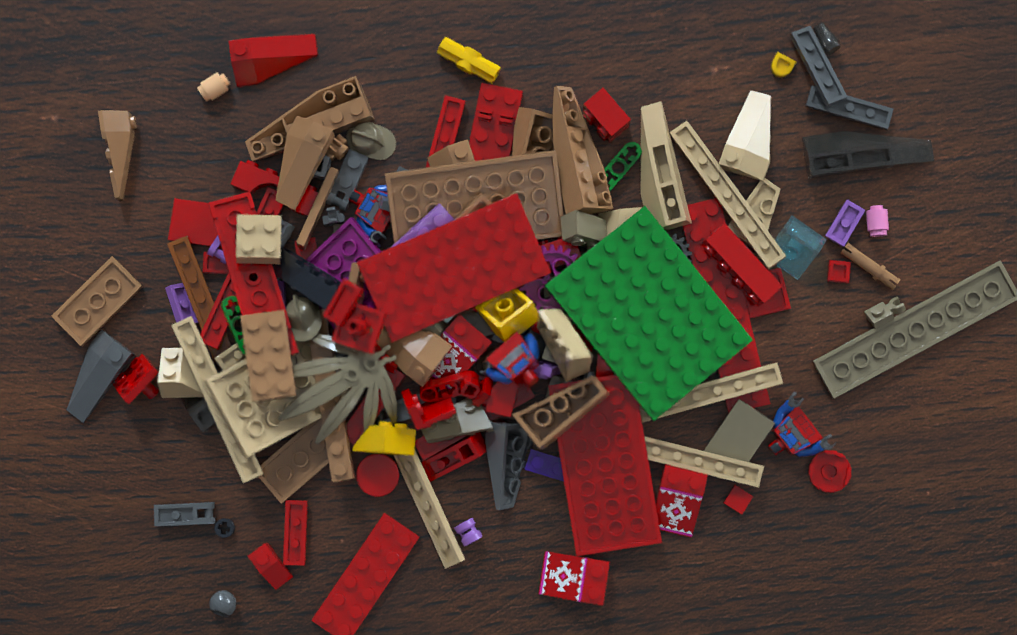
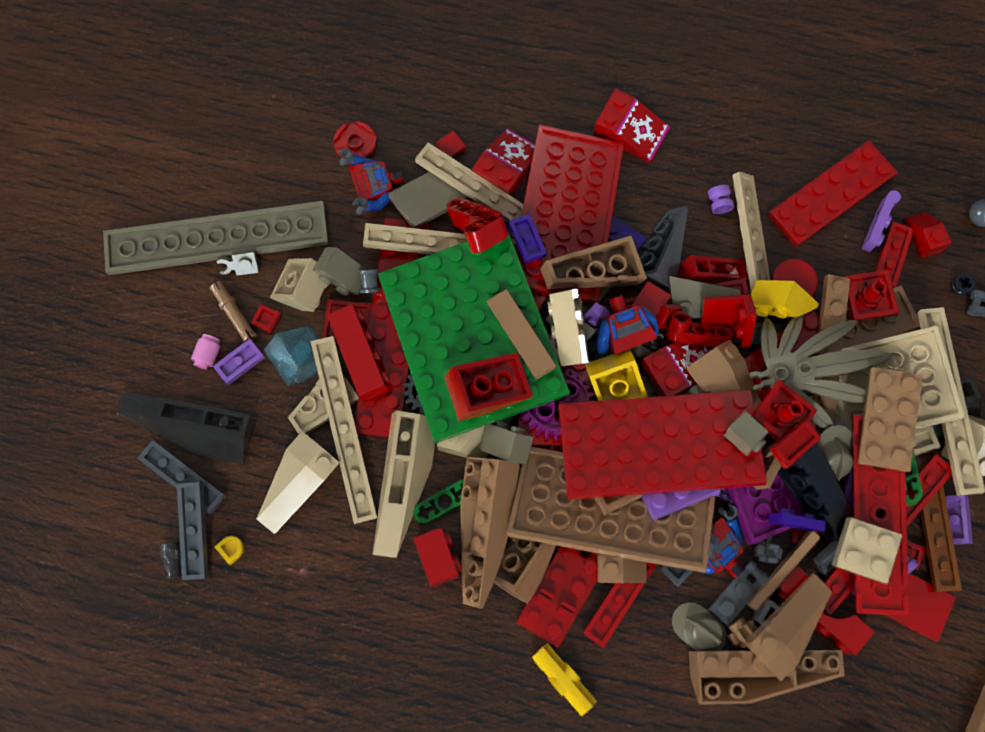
camera: 165 degrees left, 10 degrees down
none -> tan slope [270,259,328,312]
none -> dark tan brick [313,247,365,296]
none -> dark grey bush [358,269,380,293]
none -> red slope [444,353,533,421]
none -> red beam [446,198,509,253]
none -> medium nougat tile [486,289,556,380]
none -> dark purple plate [508,214,547,264]
none -> dark tan brick [724,411,768,456]
none -> dark purple plate [769,509,826,531]
none -> red plate [844,270,900,321]
none -> medium lavender plate [861,190,901,252]

